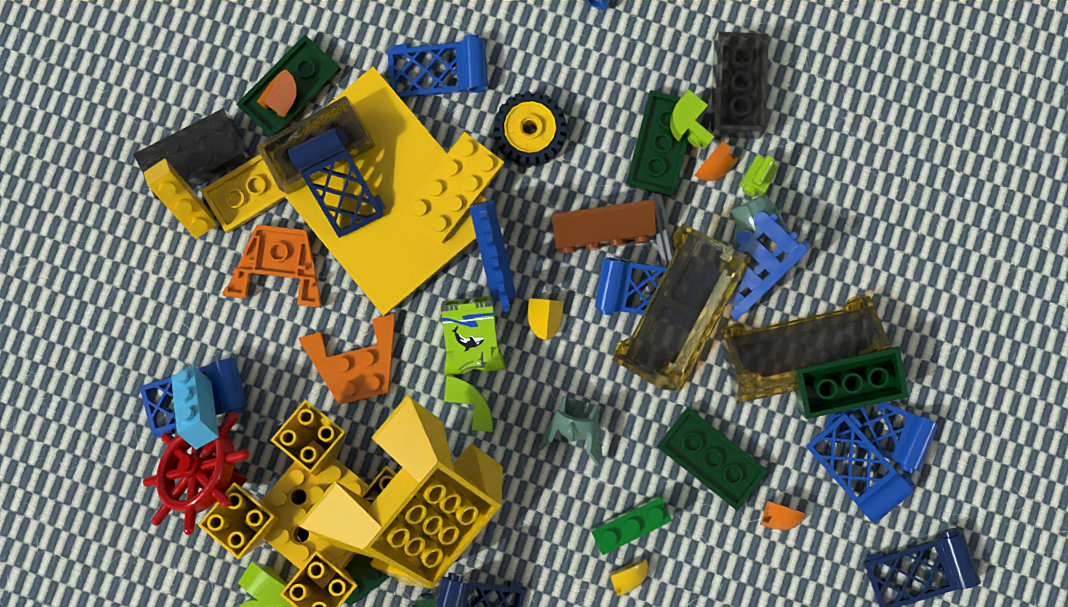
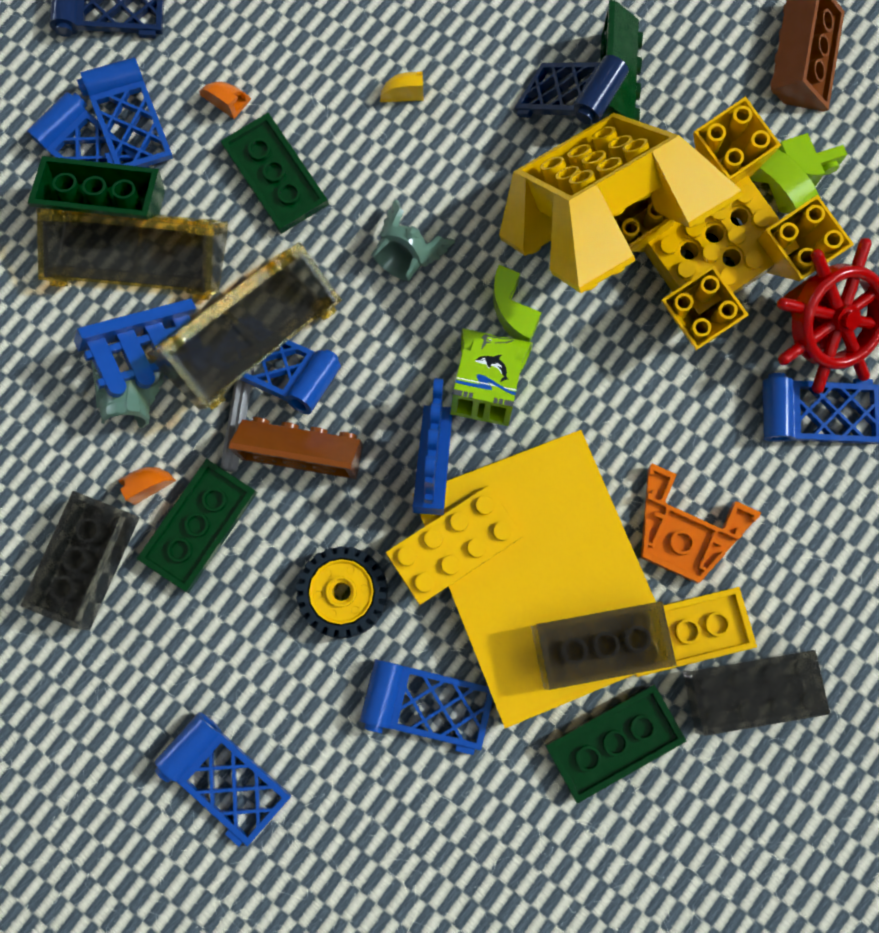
camera: 160 degrees left, 5 degrees down
yellow brick [143,158,216,239] -> none
medium azure brick [171,365,219,449] -> none
orange brick [257,69,296,117] -> none
dark blue piece [288,127,386,238] -> none
orange wing [299,314,396,405] -> none
yellow brick [528,298,564,340] -> none
green brick [590,495,672,555] -> none
lime brick [670,90,714,150] -> none
lime brick [738,155,779,197] -> none

